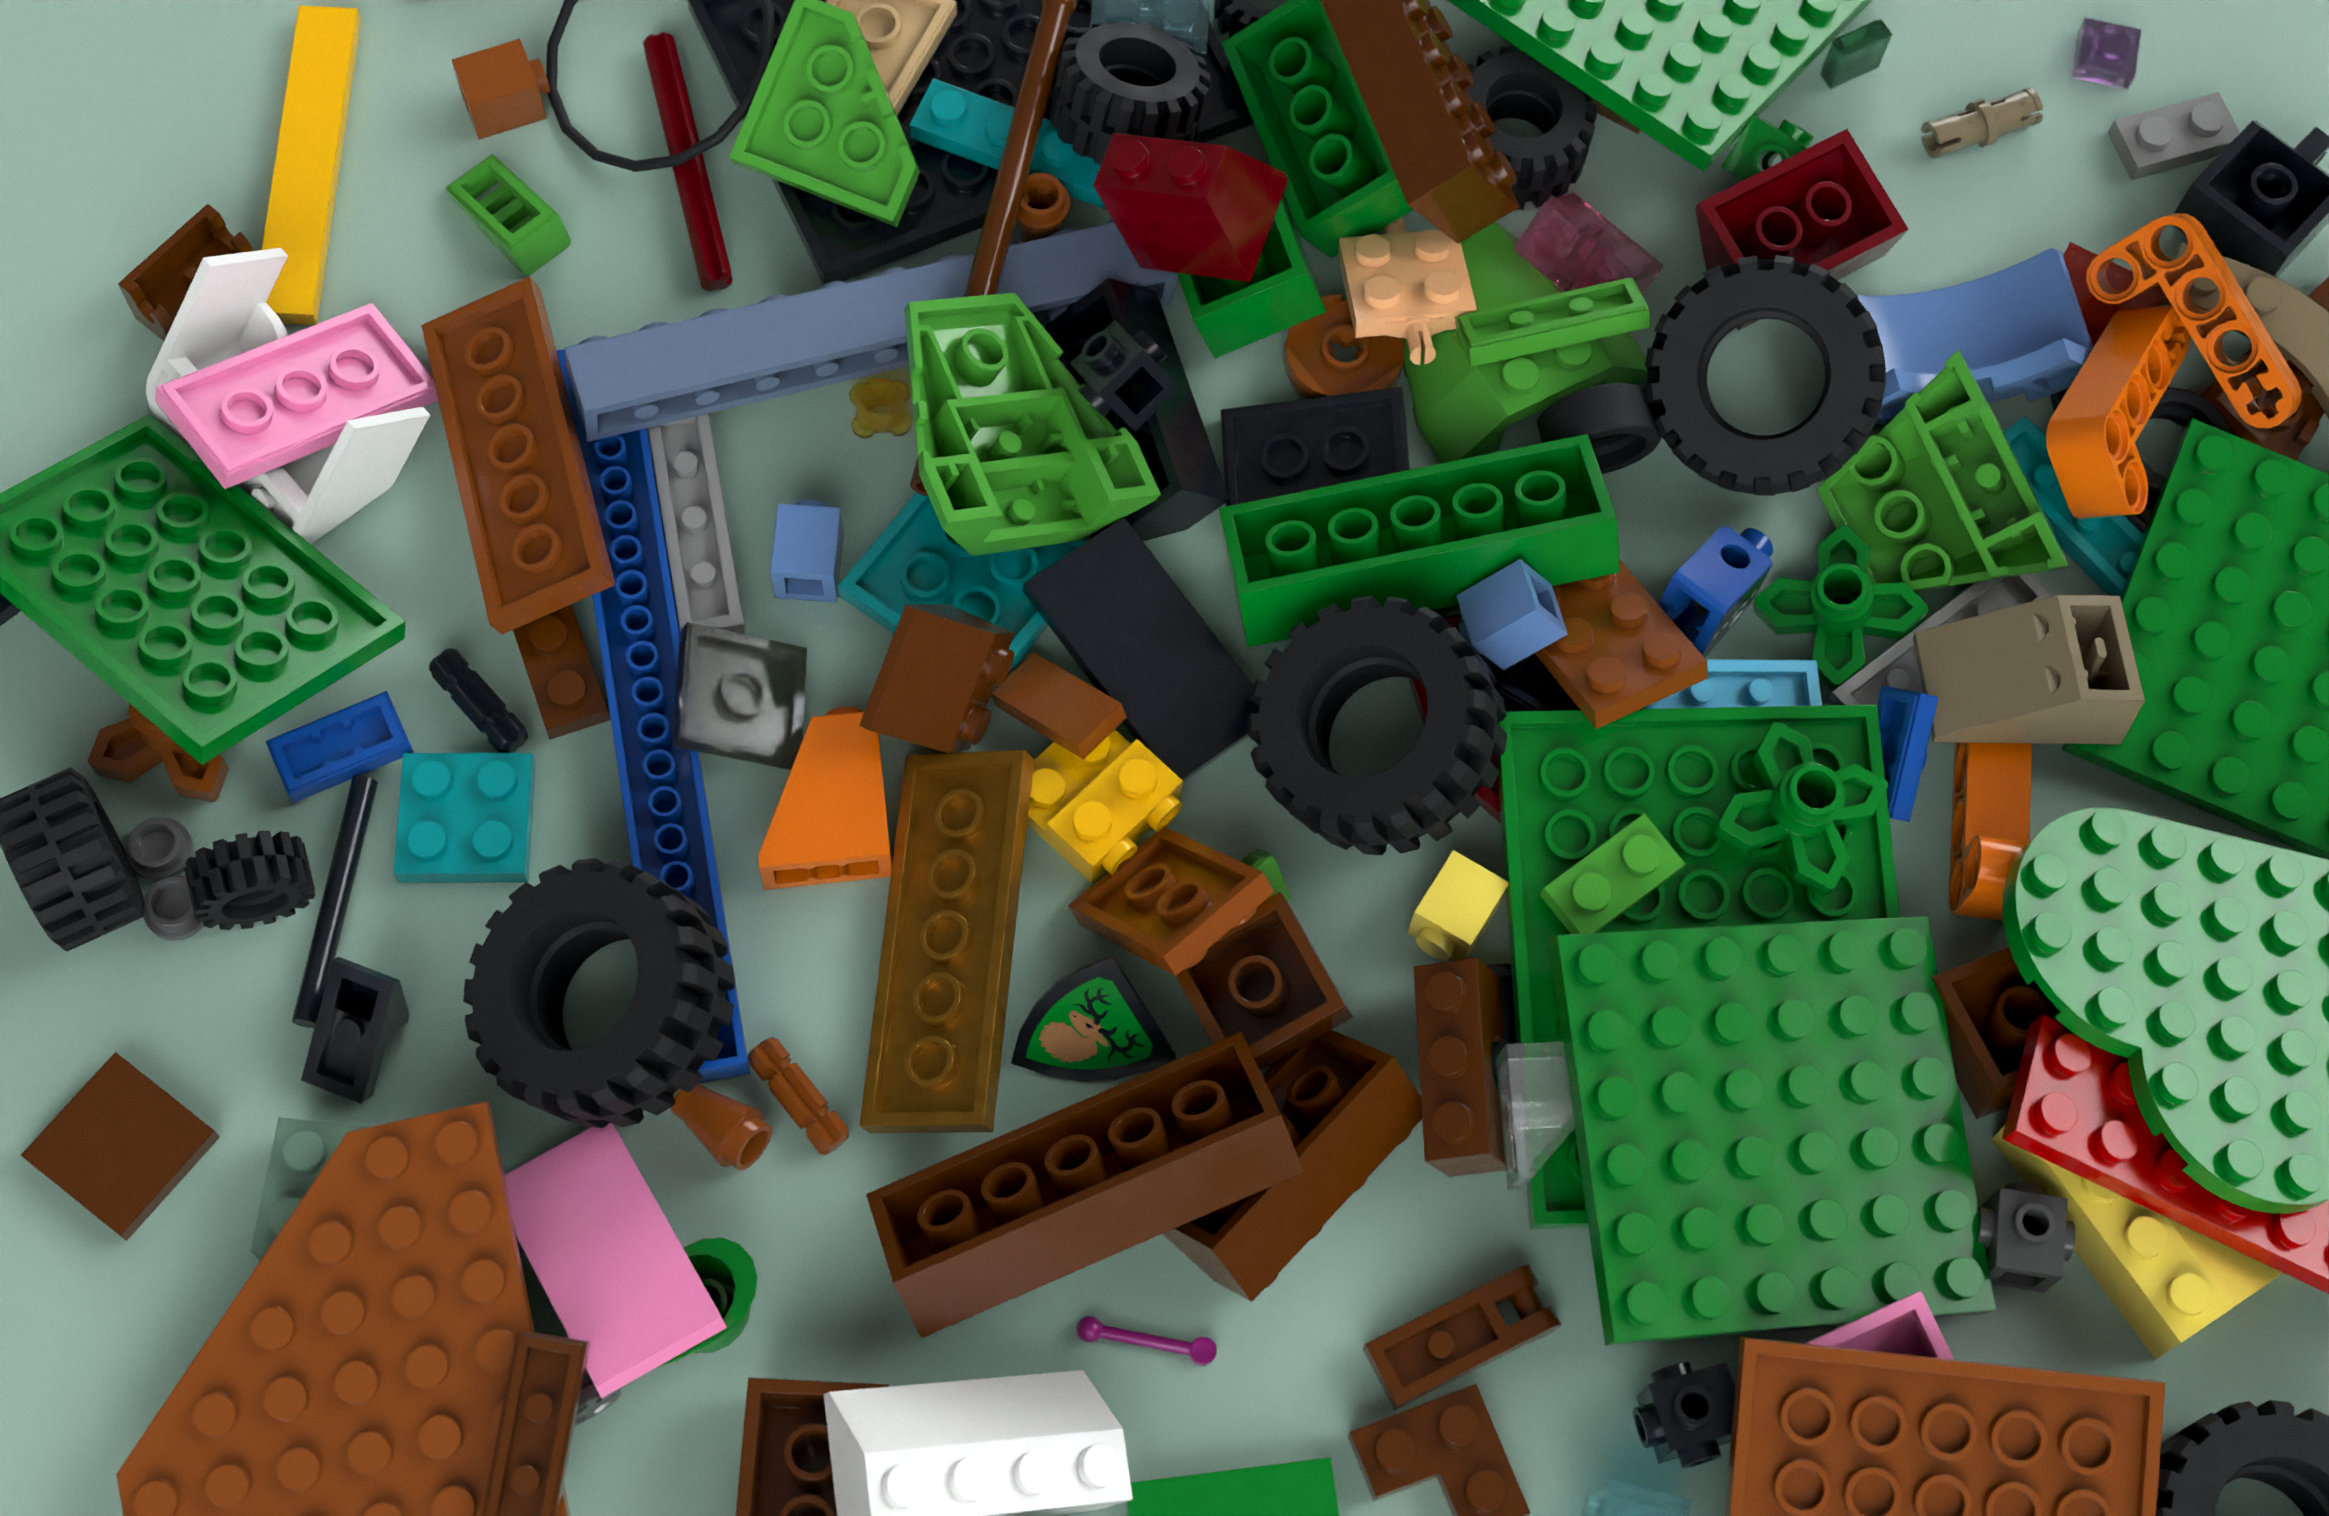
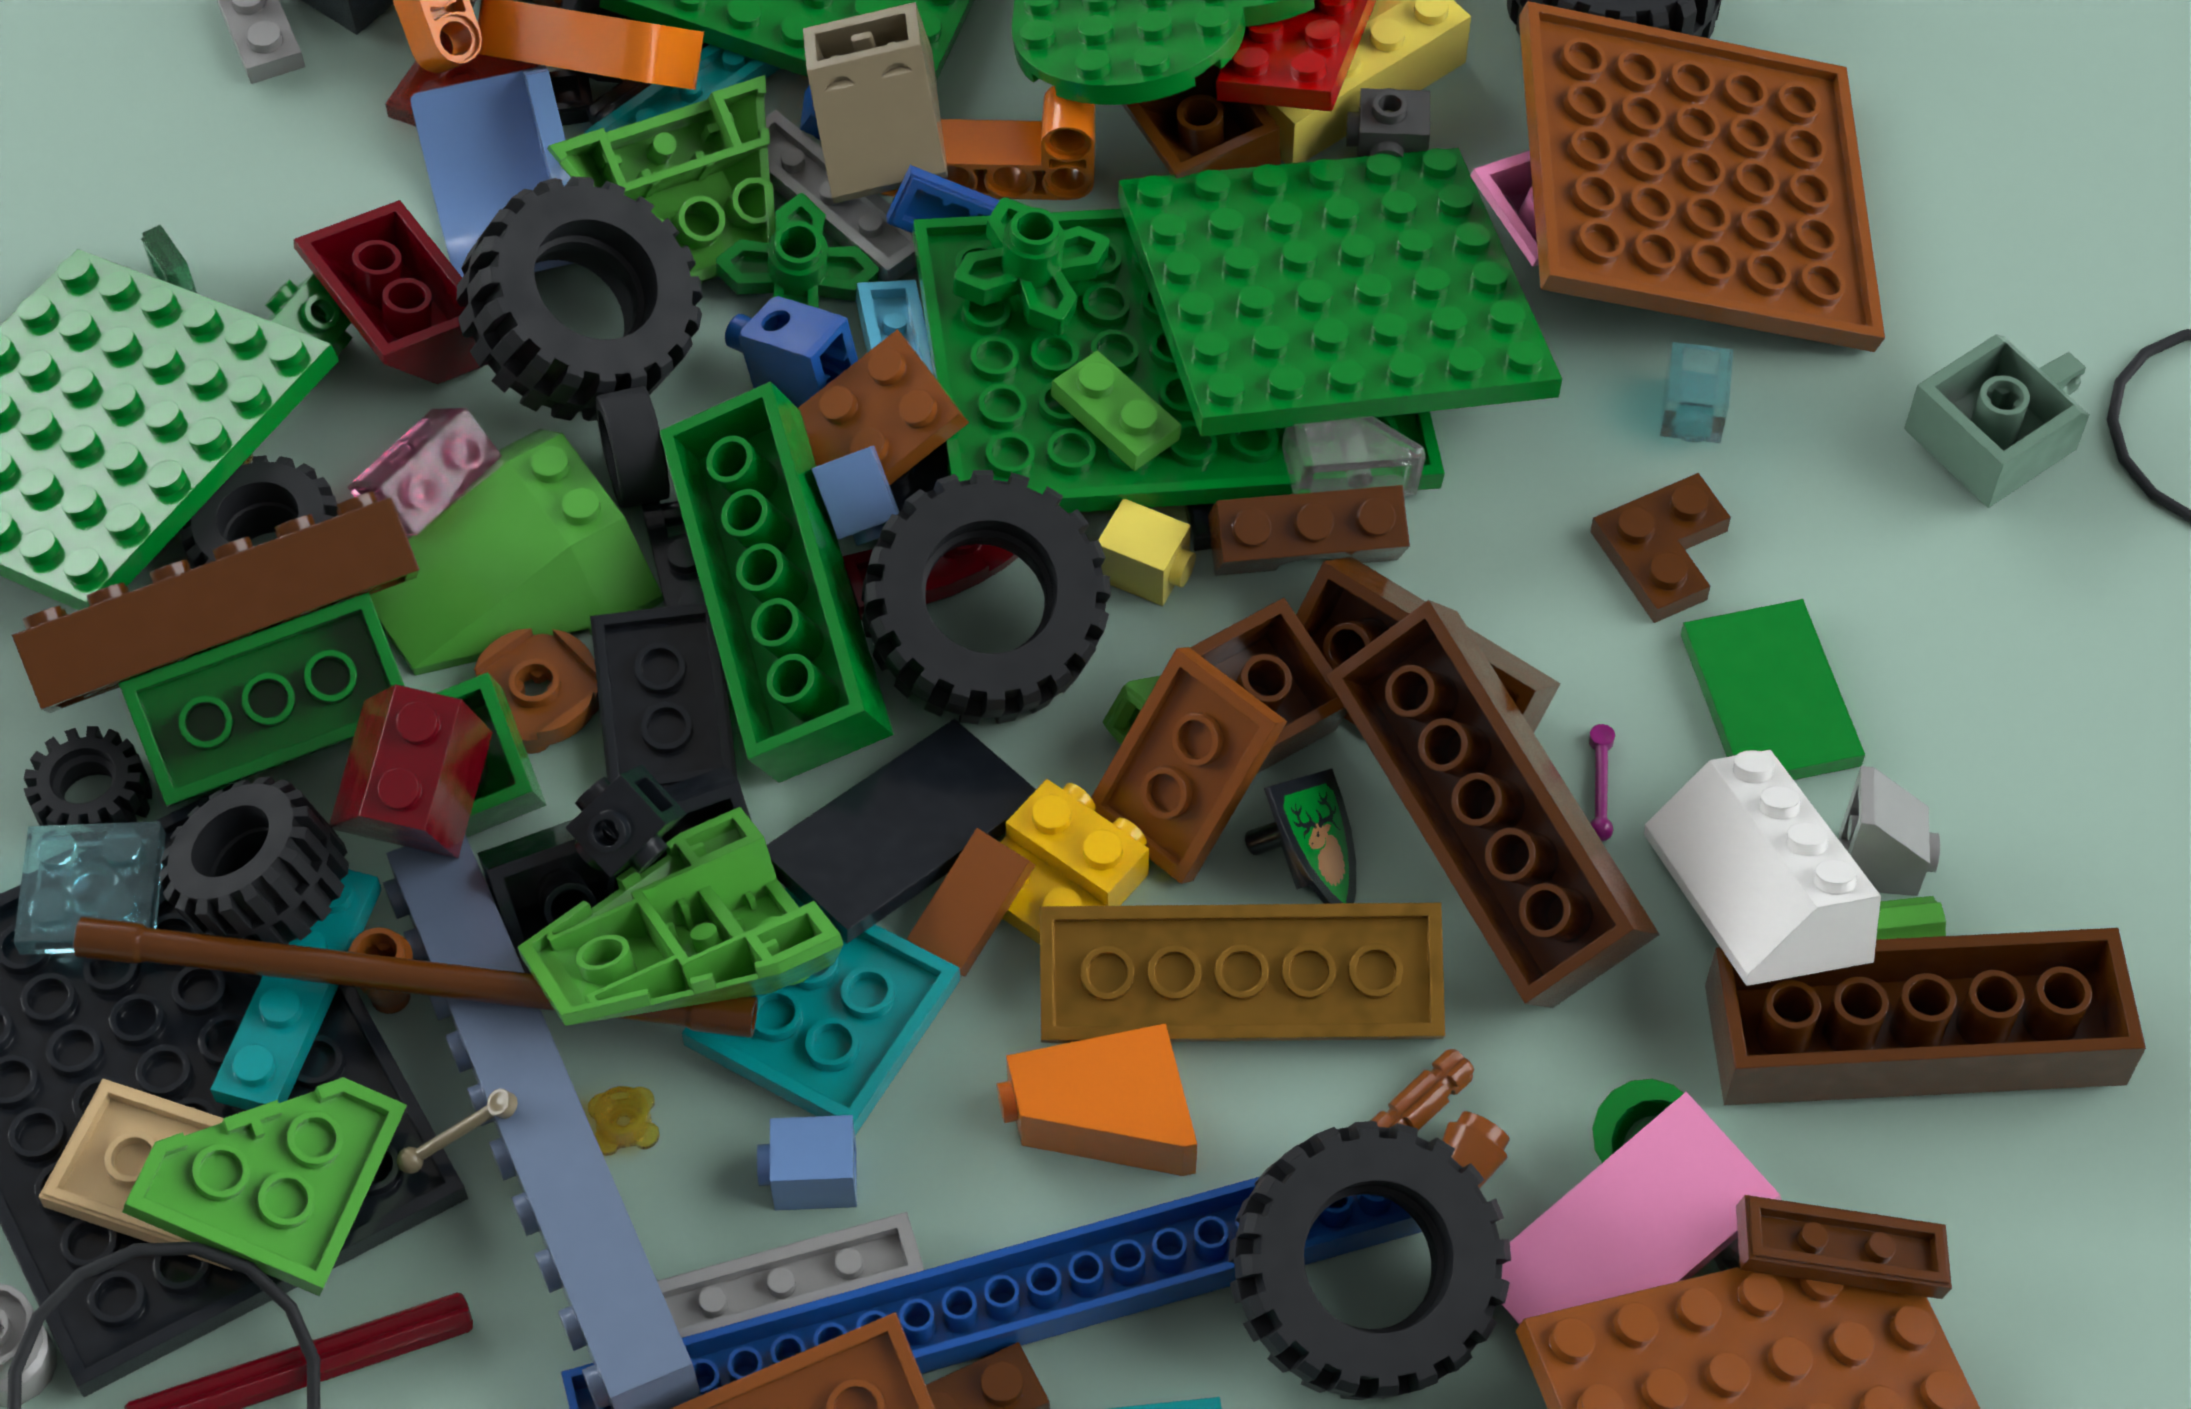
camera: 90 degrees left, 10 degrees down
clear smoke tile [672,622,807,770] -> none
reddish brown slope [859,604,1015,753] -> none
light nougat plate [1338,216,1477,365] -> none
reddish brown plate [1363,1264,1562,1410] -> none
bright green tile [1455,278,1651,367] -> none
black brick [1633,1362,1735,1468] -> none
dark tan pin [1921,88,2043,159] -> none
clear purple plate [2072,18,2141,89] -> none
none -> dark tan hinge [397,1088,518,1174]

